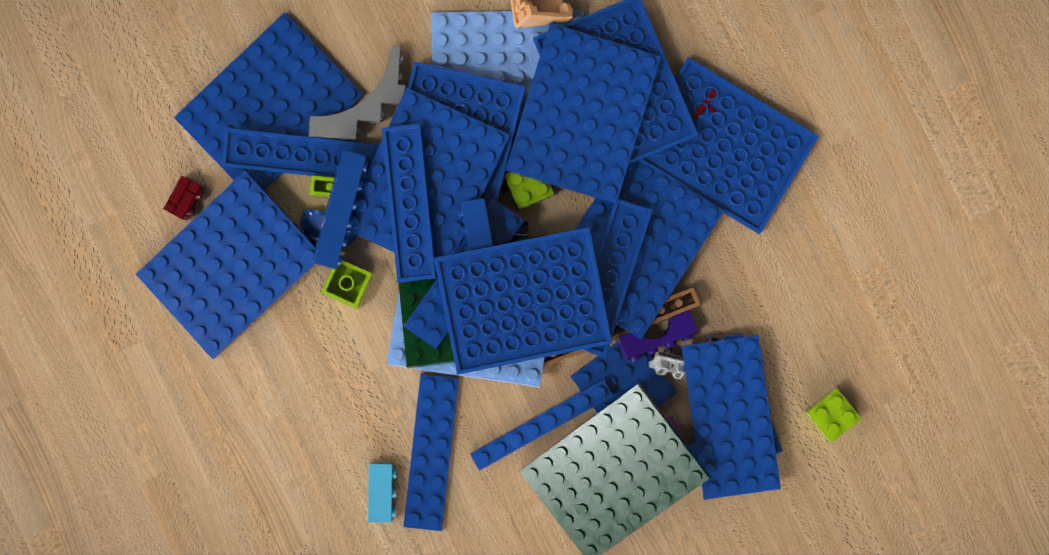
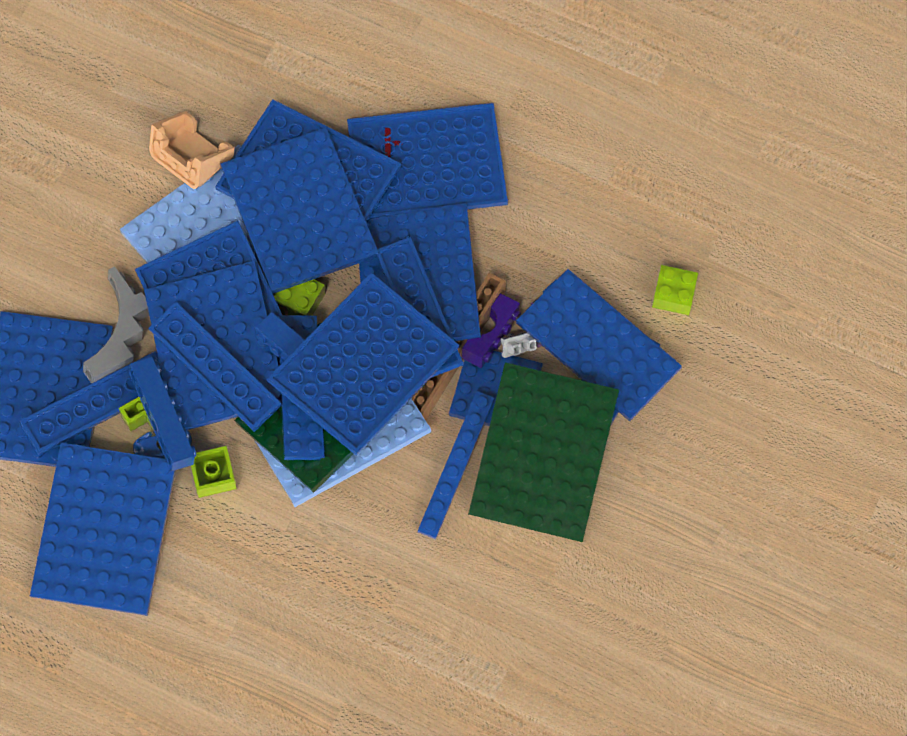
camera: 35 degrees left, 20 degrees down
dark red brick [163,175,205,221] -> none
medium azure brick [368,463,397,522] -> none
blue plate [403,374,459,531] -> none

